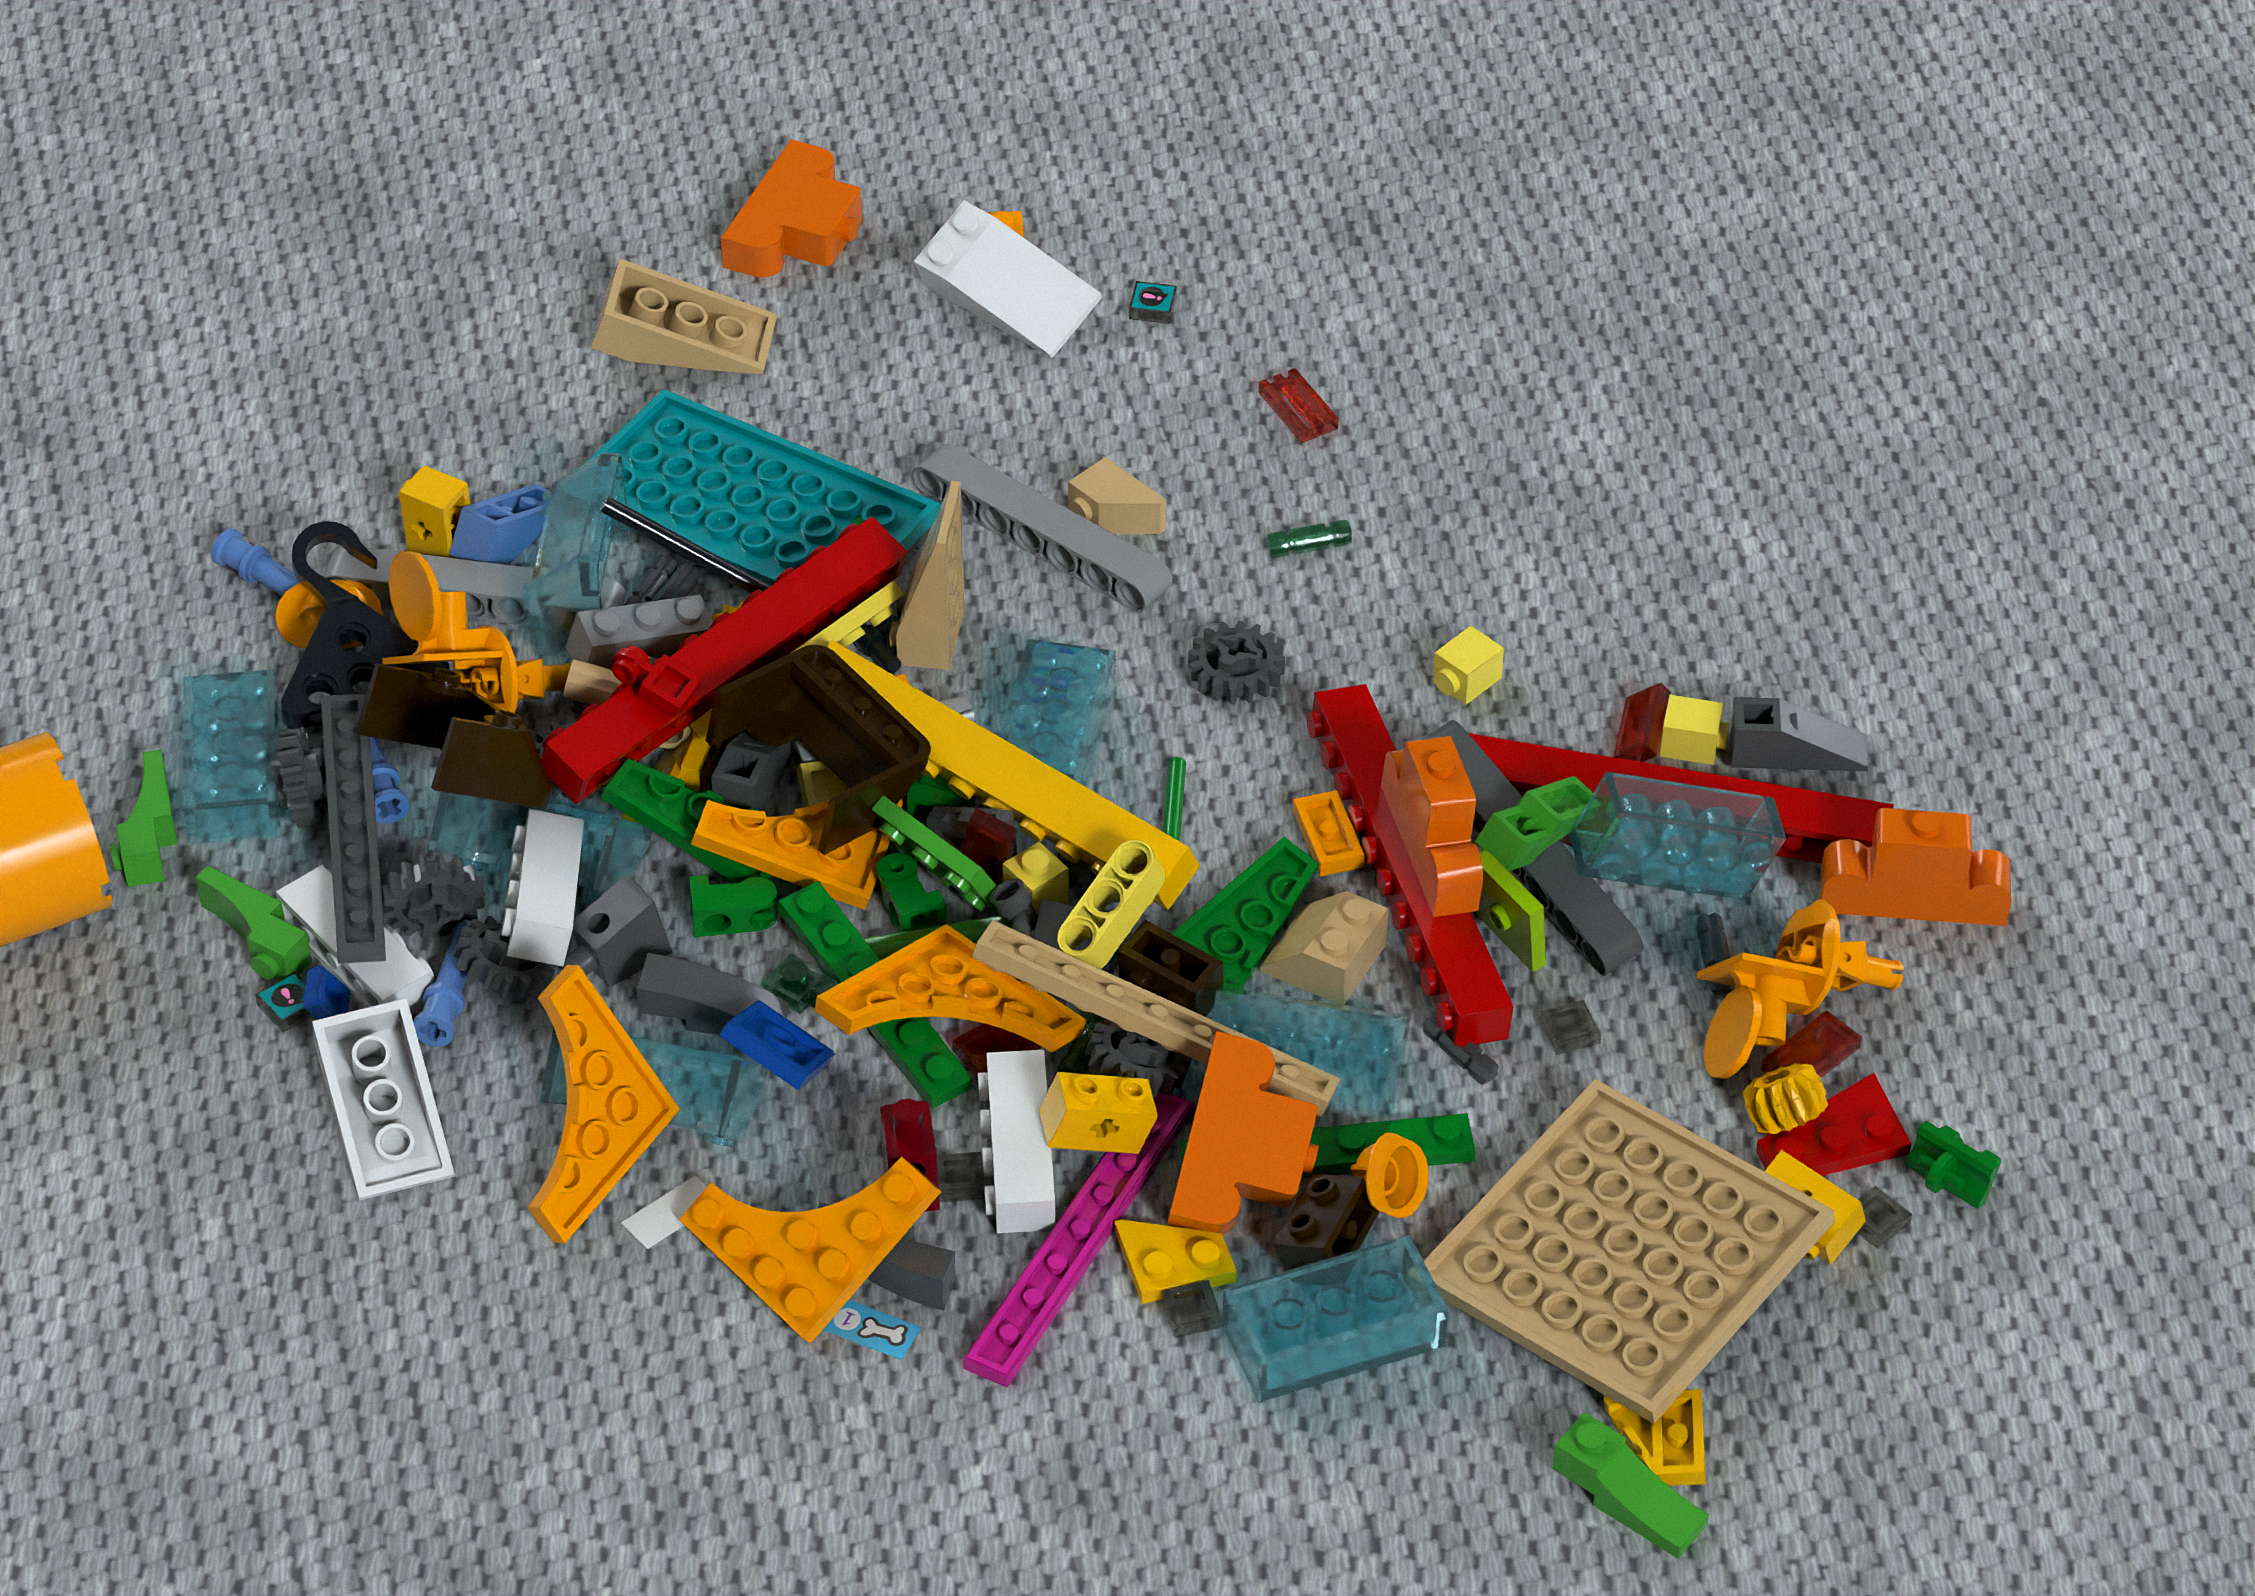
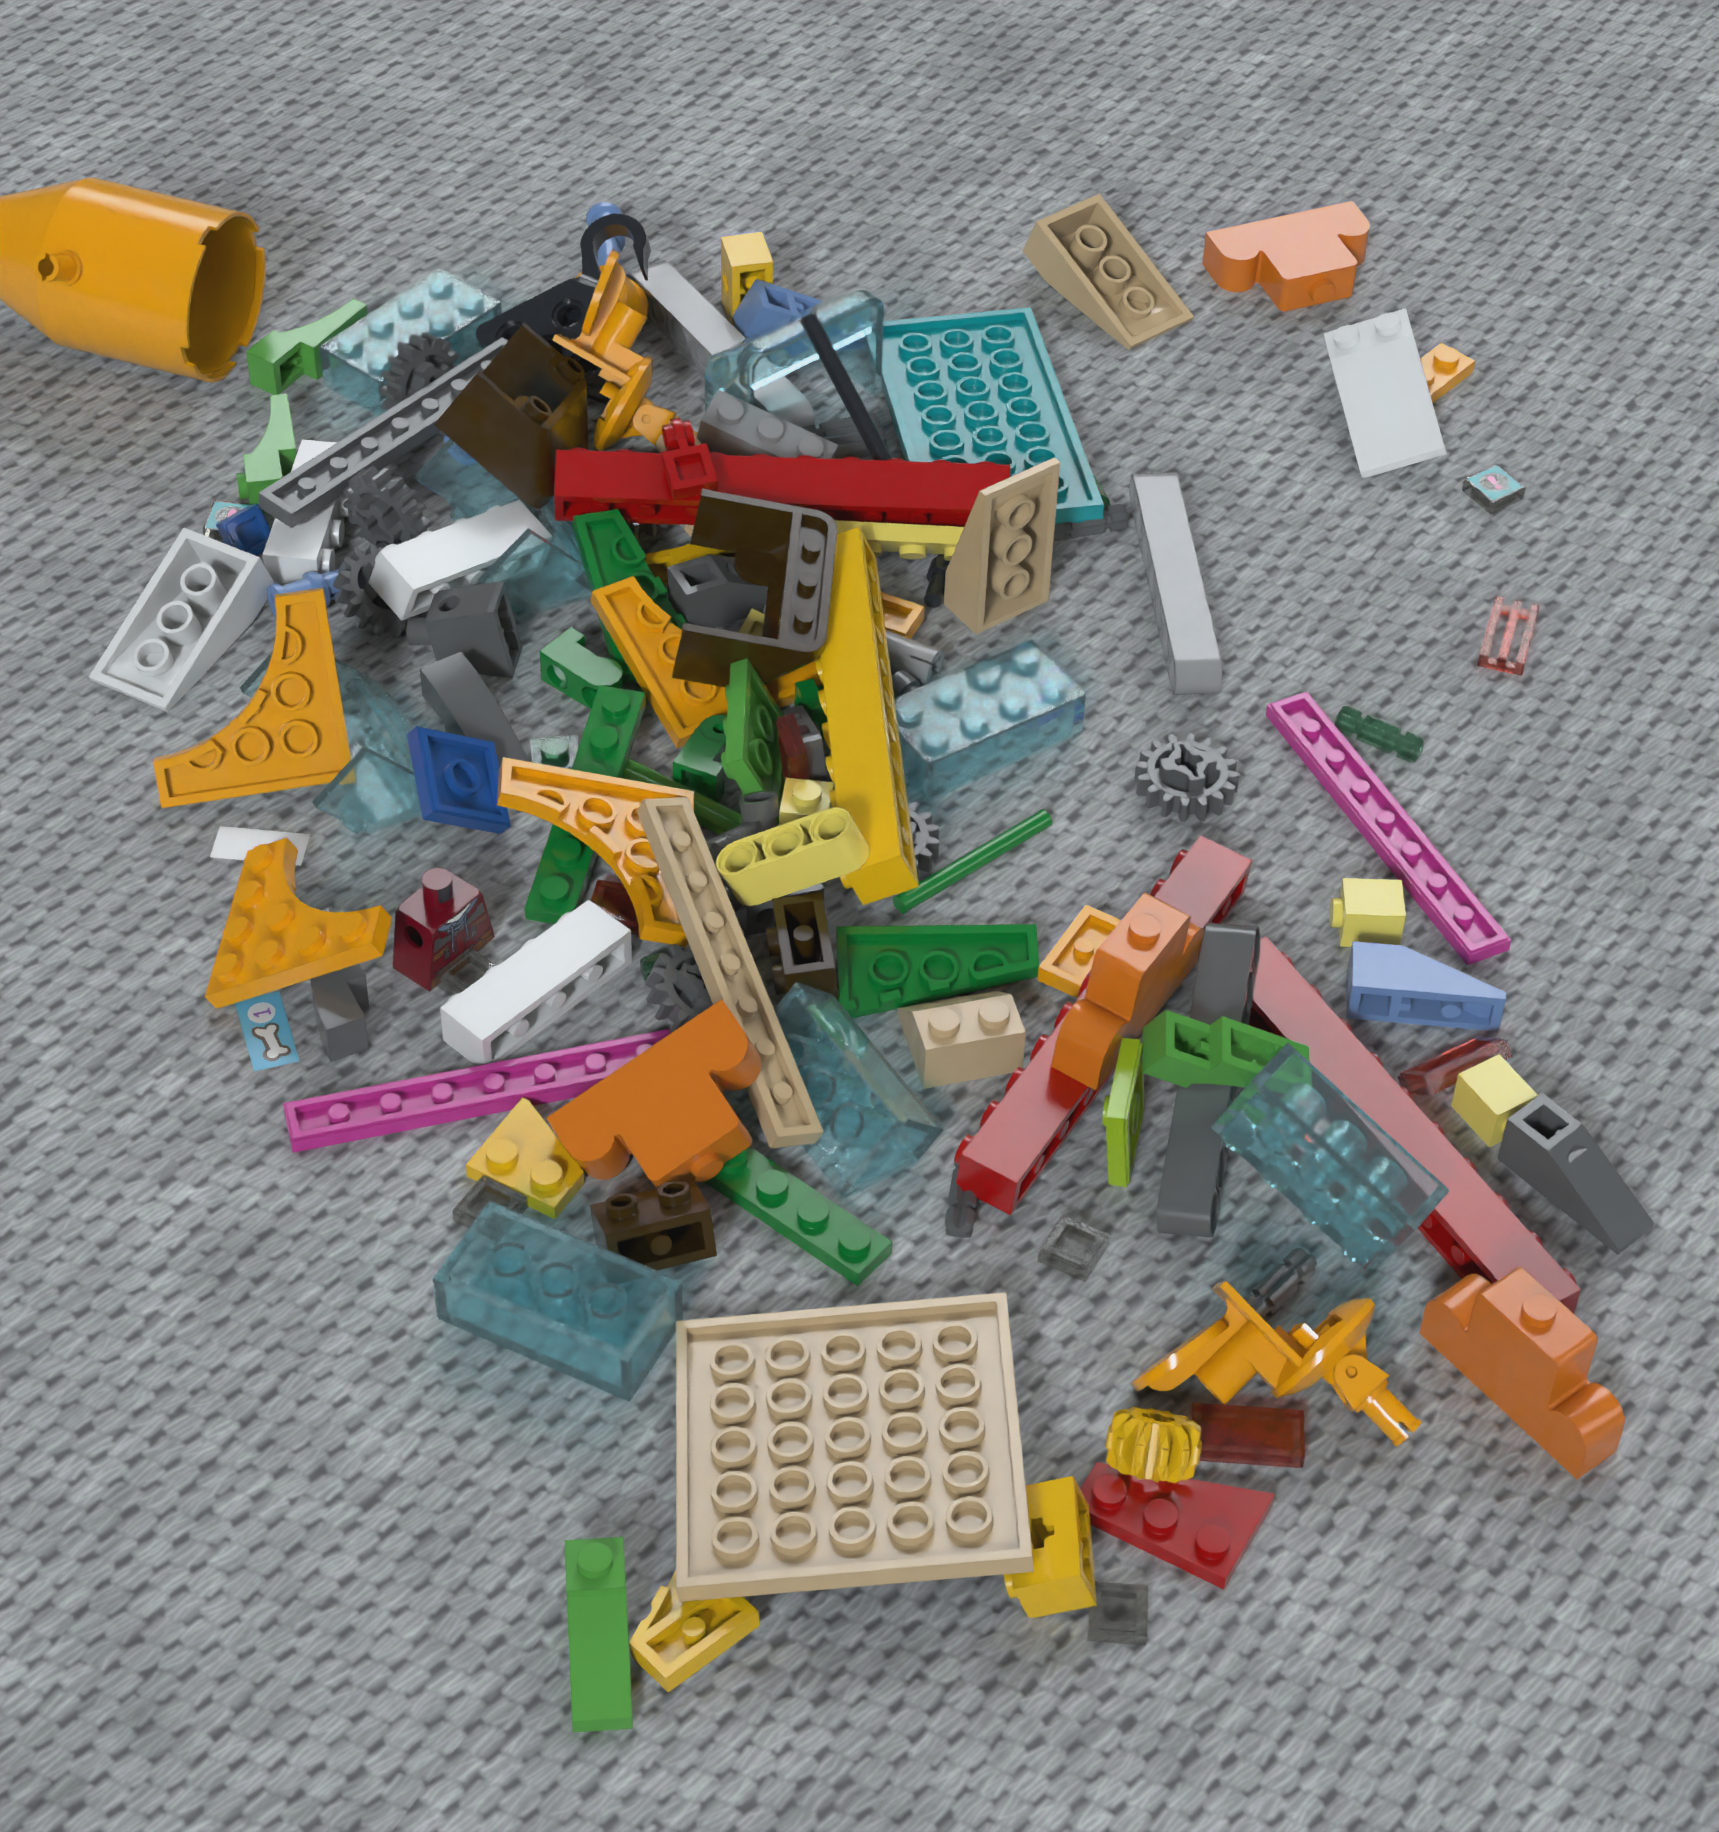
camera: 45 degrees right, 0 degrees up
yellow brick [1039,1072,1158,1154] -> none
tan slope [1068,457,1166,534] -> none
light orange piece [1350,1133,1429,1218] -> none
green hips [1905,1121,2001,1209] -> none
none -> dark pink tile [1266,691,1511,966]
none -> medium blue slope [1346,941,1506,1031]

